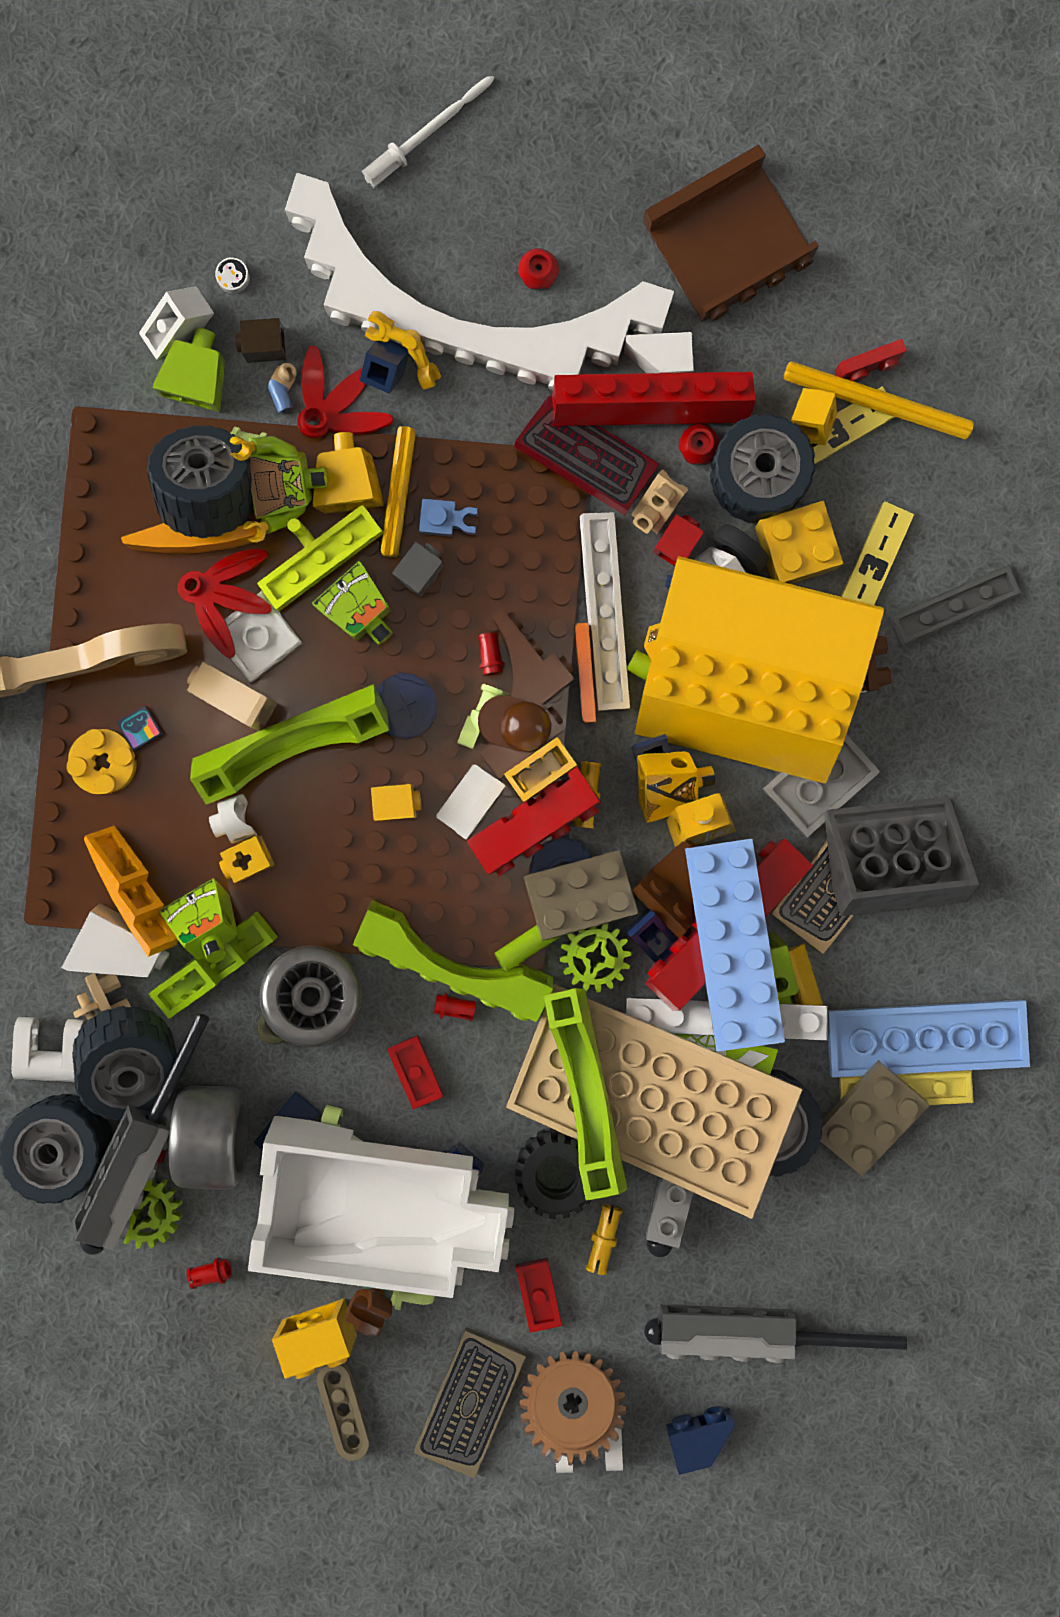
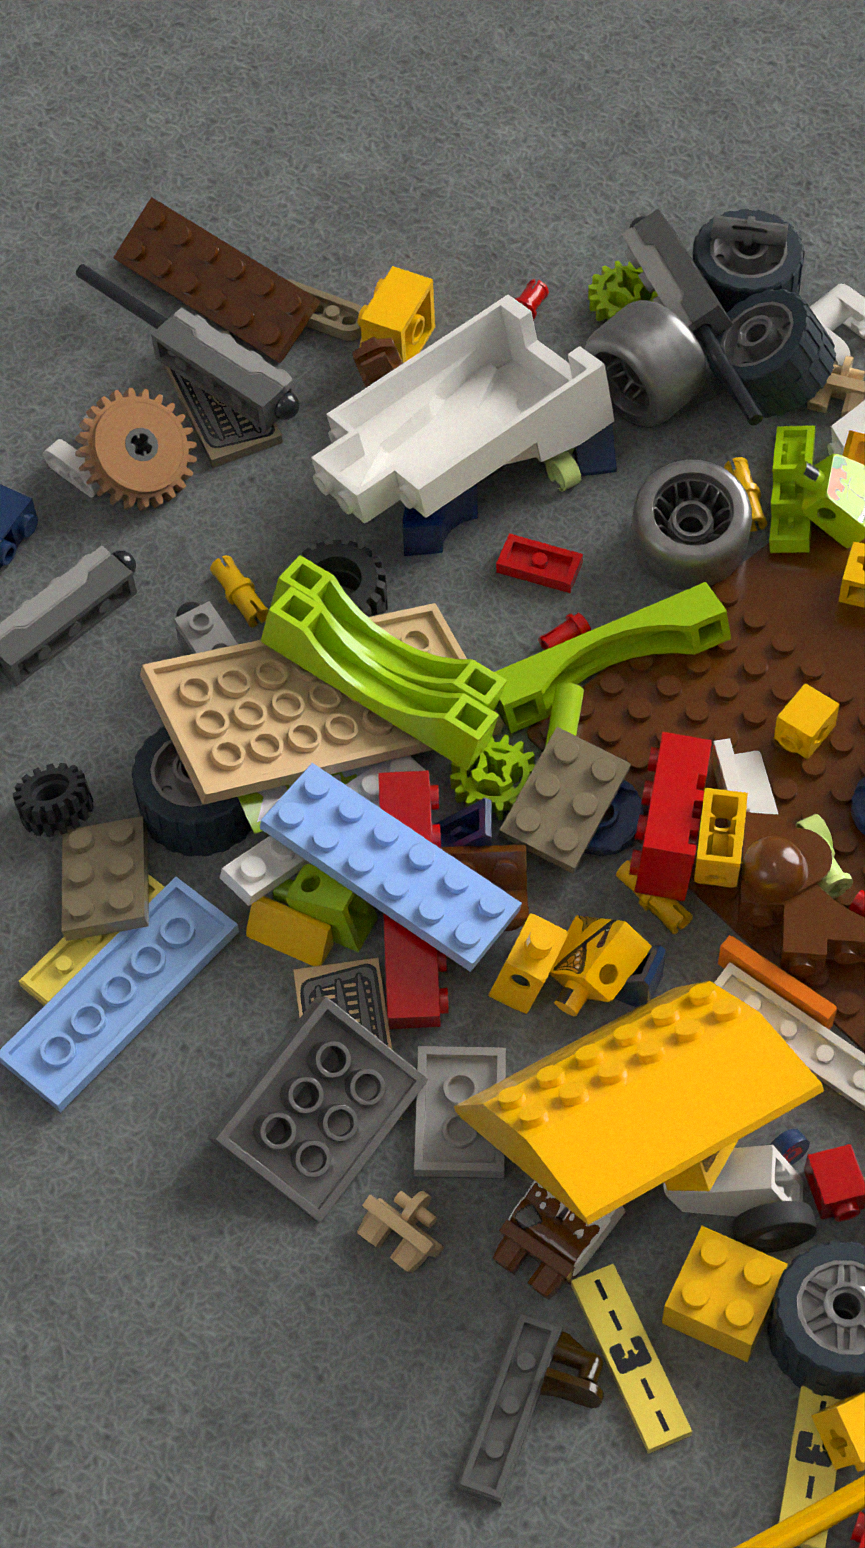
camera: 135 degrees right, 30 degrees down
red plate [516,1257,562,1333] -> none
none -> black tyre [13,763,94,837]
none -> piece [76,264,299,431]
none -> reddish brown plate [113,197,320,363]
none -> lime arch [260,586,499,770]
none -> tan hips [357,1191,444,1273]
none -> dark brown piece [540,1331,604,1408]
none -> dark grey pin [711,214,789,248]
none -> yellow pin [724,457,767,532]

